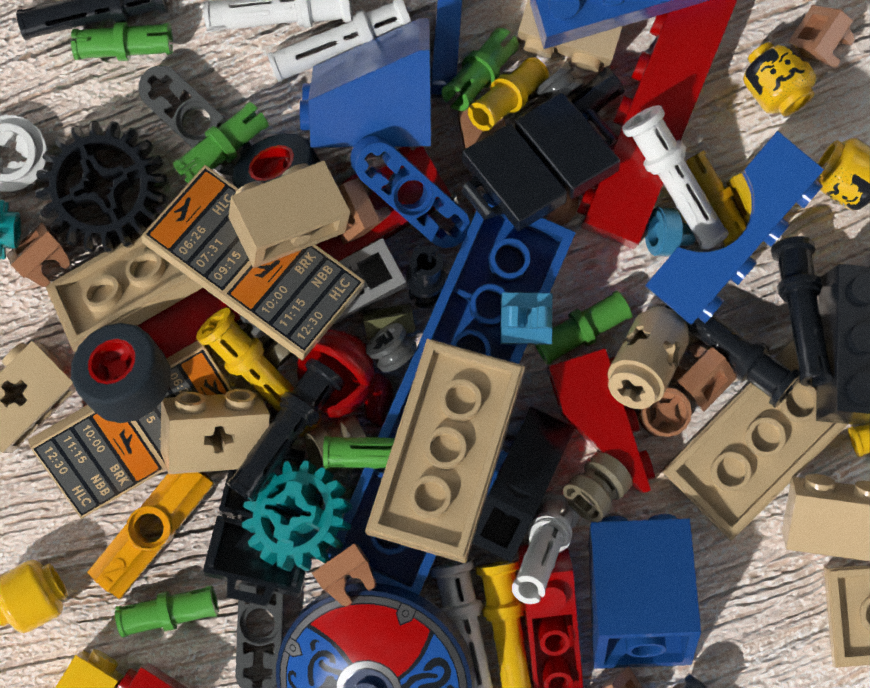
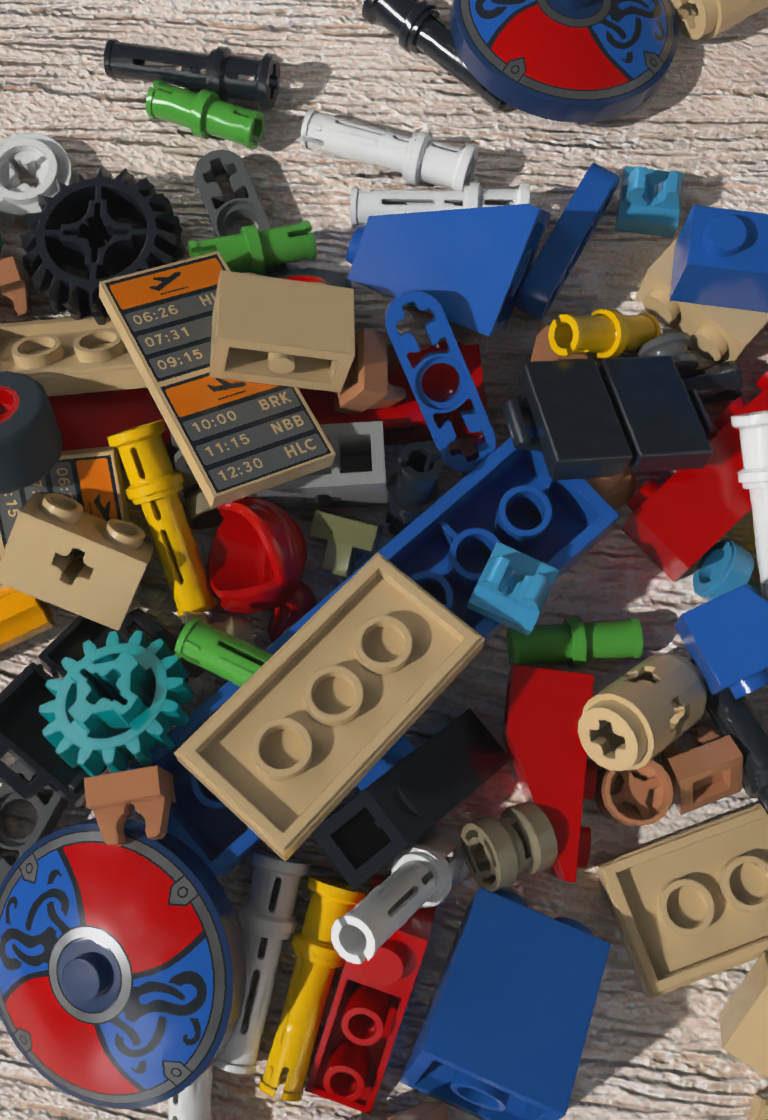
camera: 30 degrees right, 10 degrees down
black pin [227,358,345,502] -> none
dark grey bush [366,323,417,372] -> none
bright green pin [442,28,519,111] -> none

